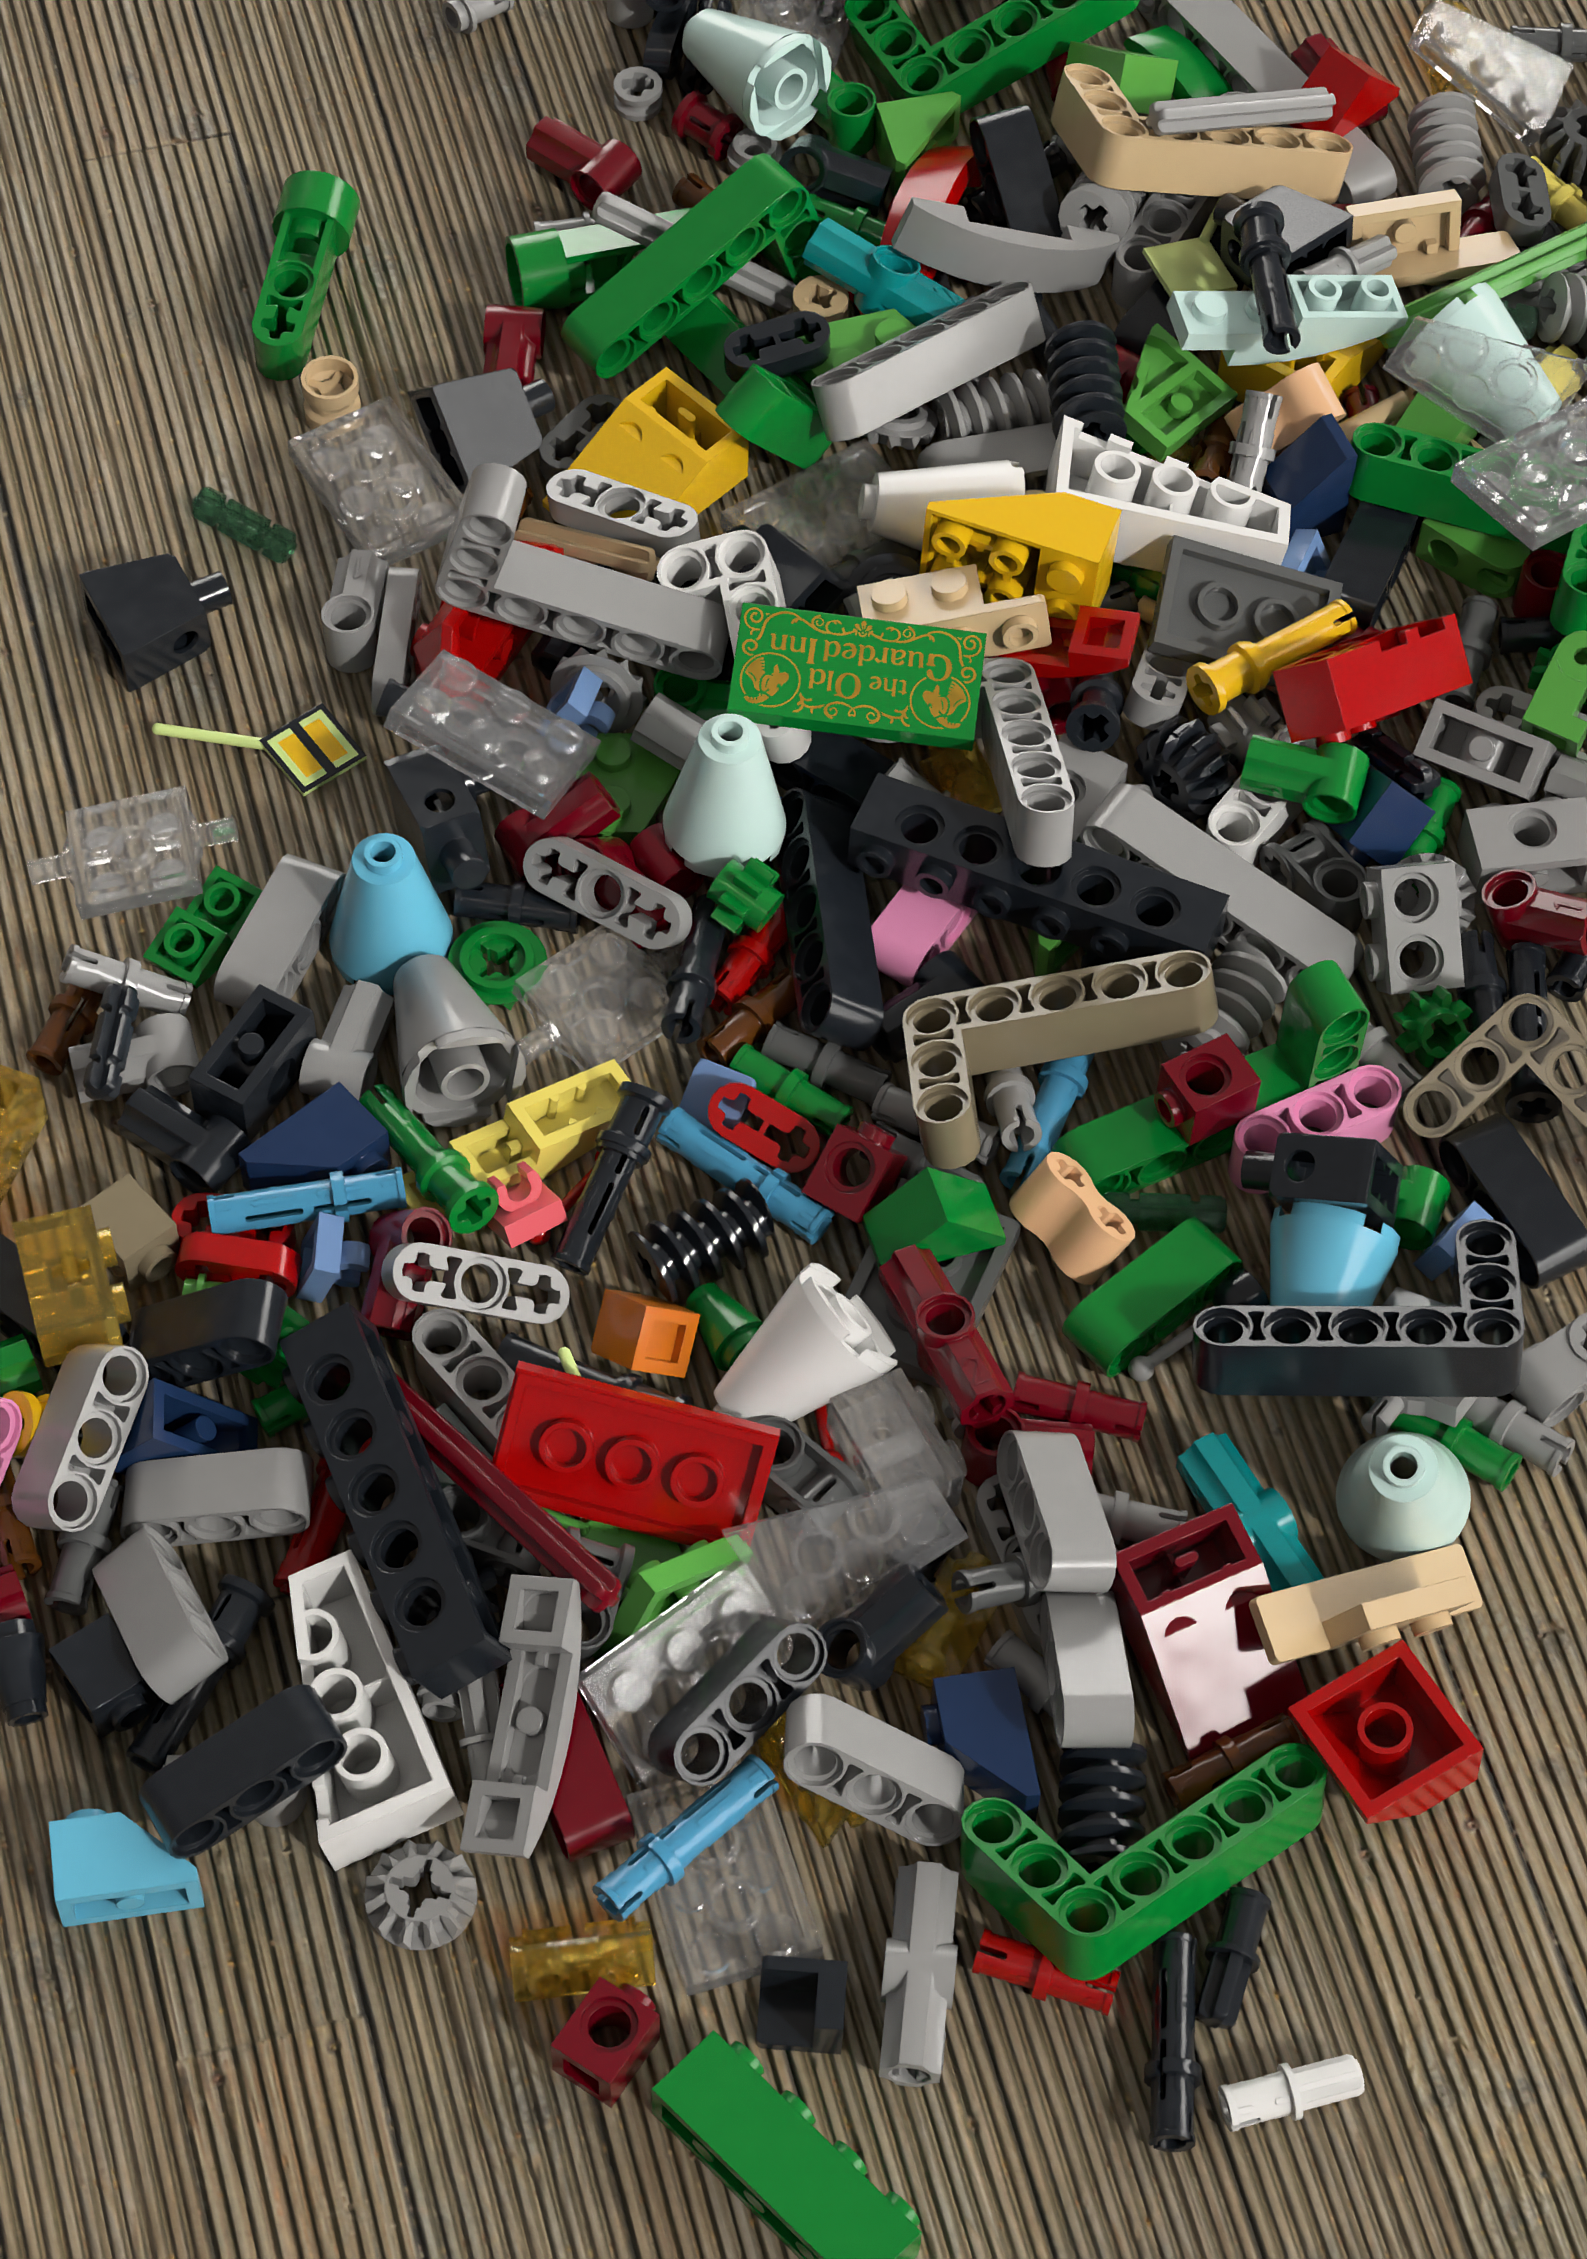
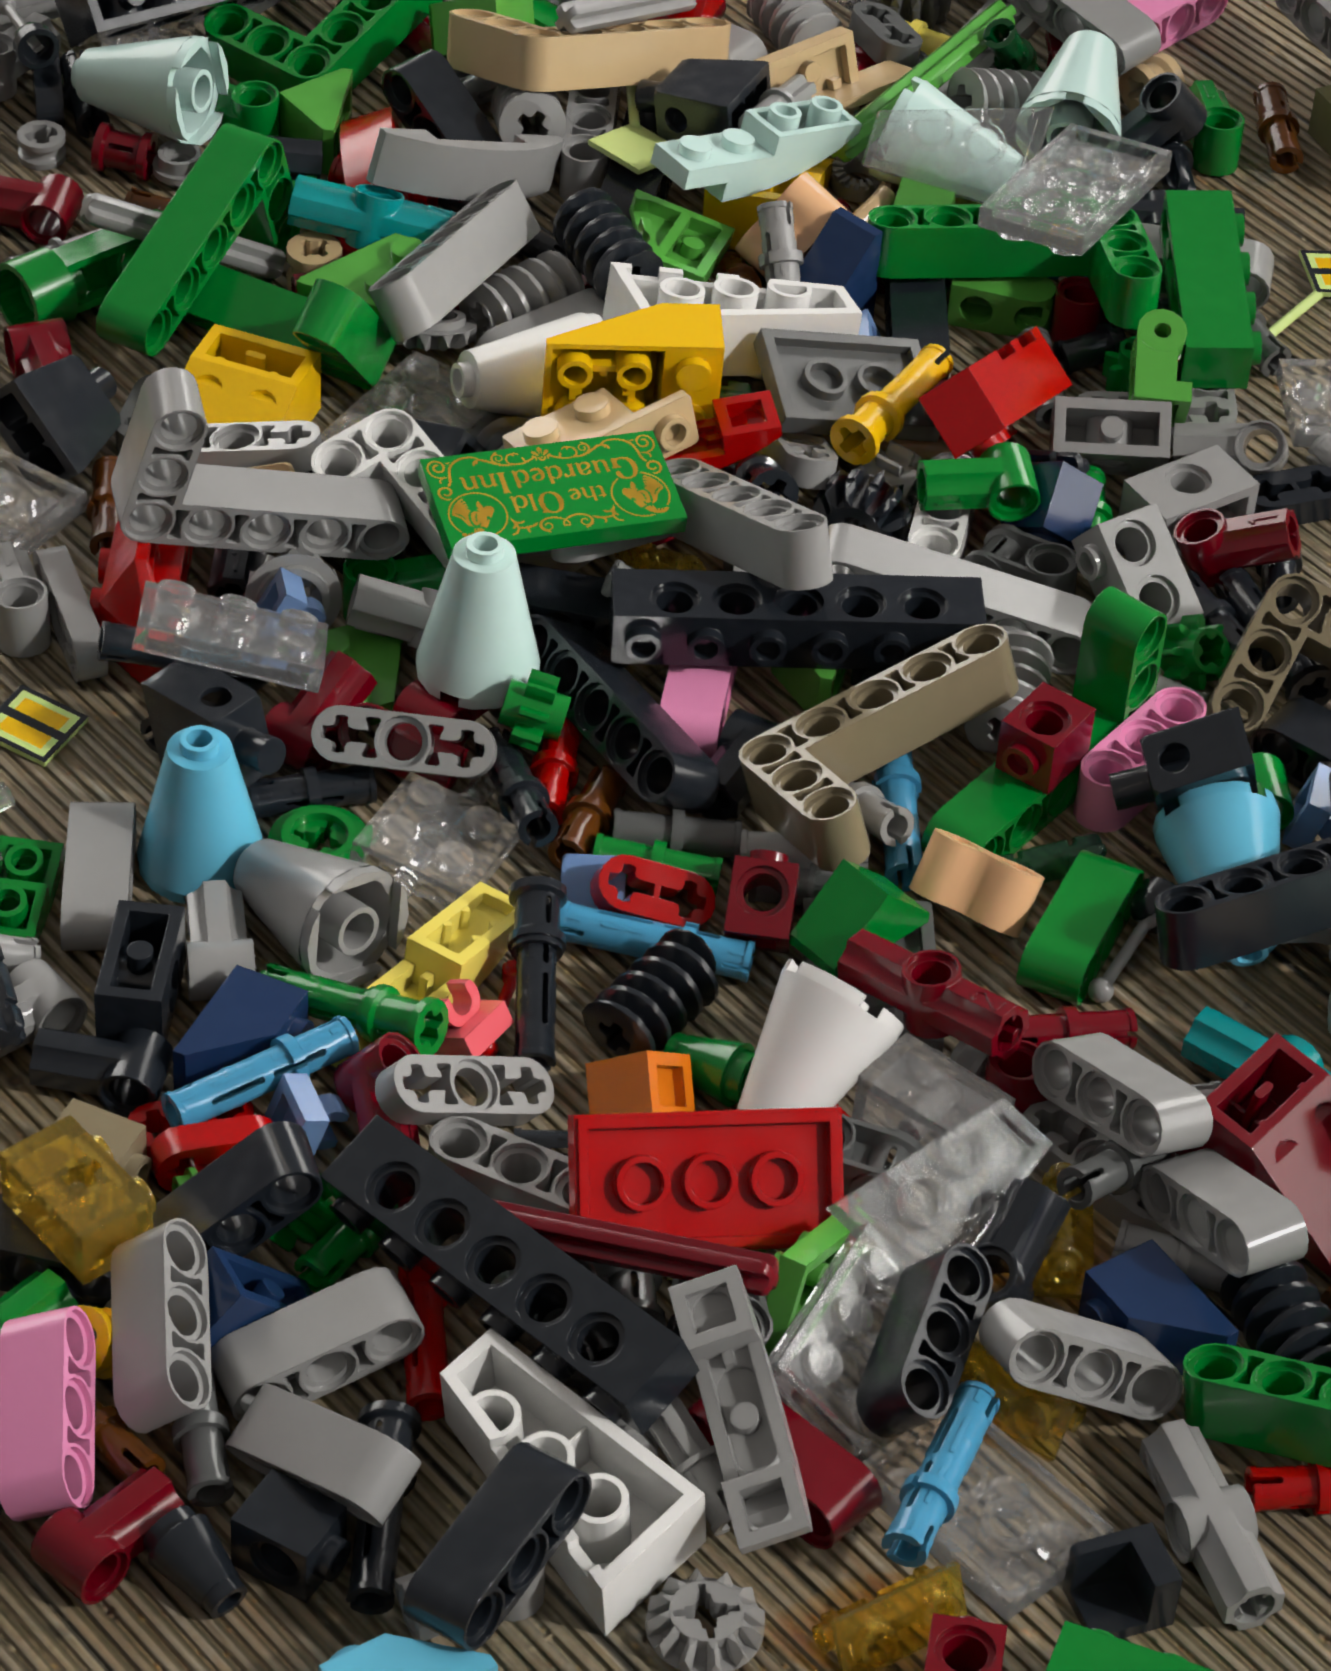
camera: 25 degrees left, 15 degrees down
black beam [724,311,831,383] -> none
black pin [1232,201,1301,355] -> none

